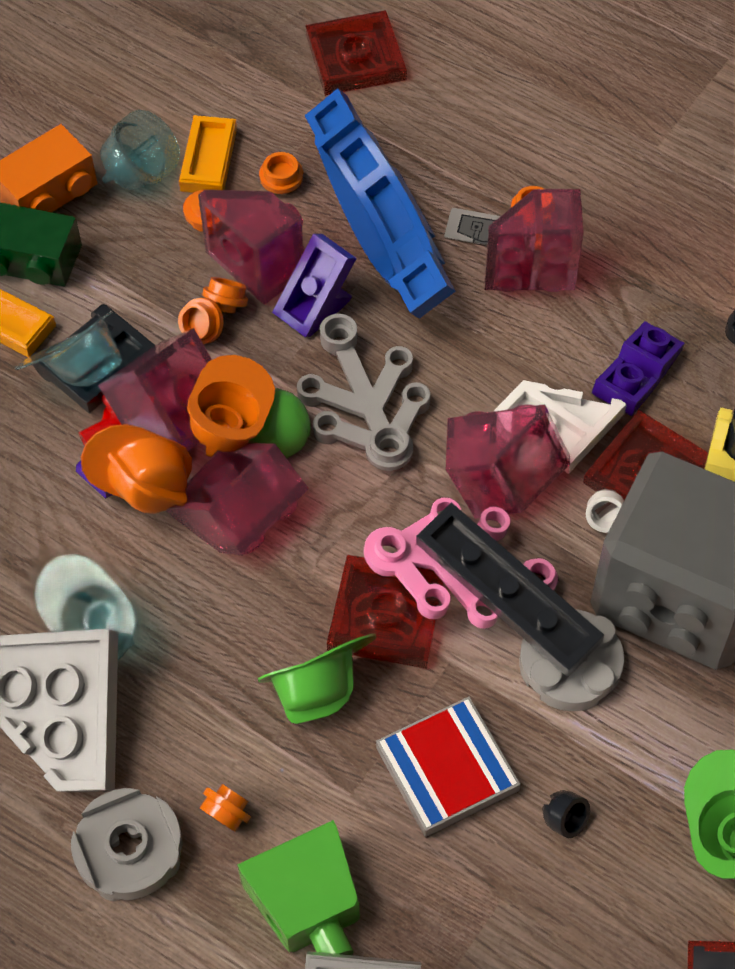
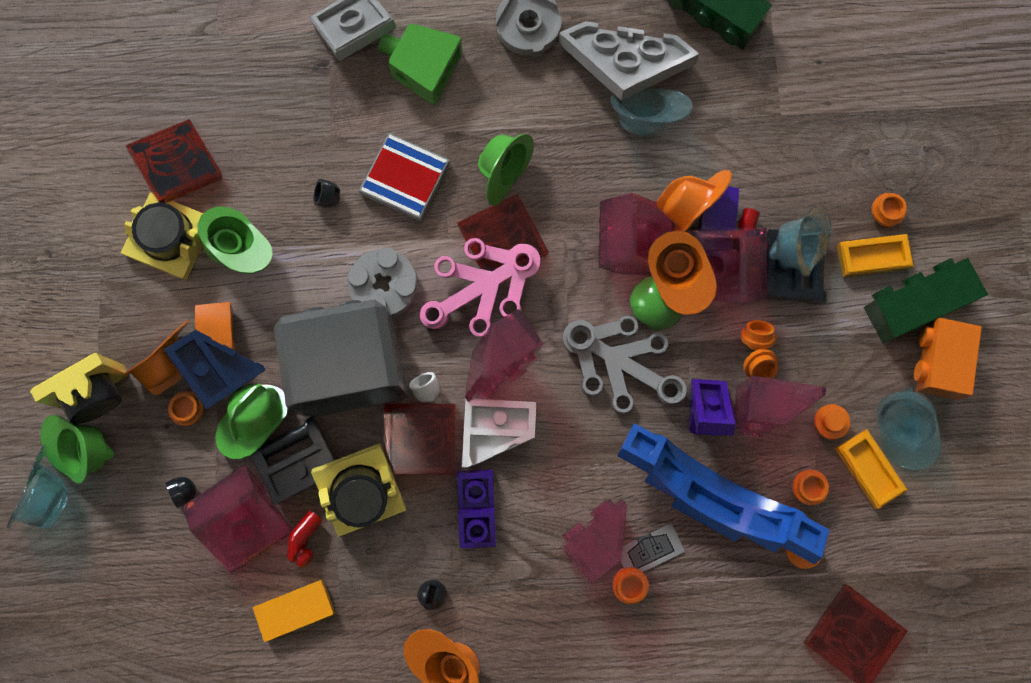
camera: 140 degrees right, 20 degrees up
orange plate [200,784,251,832] -> none
black plate [416,502,604,677] -> none

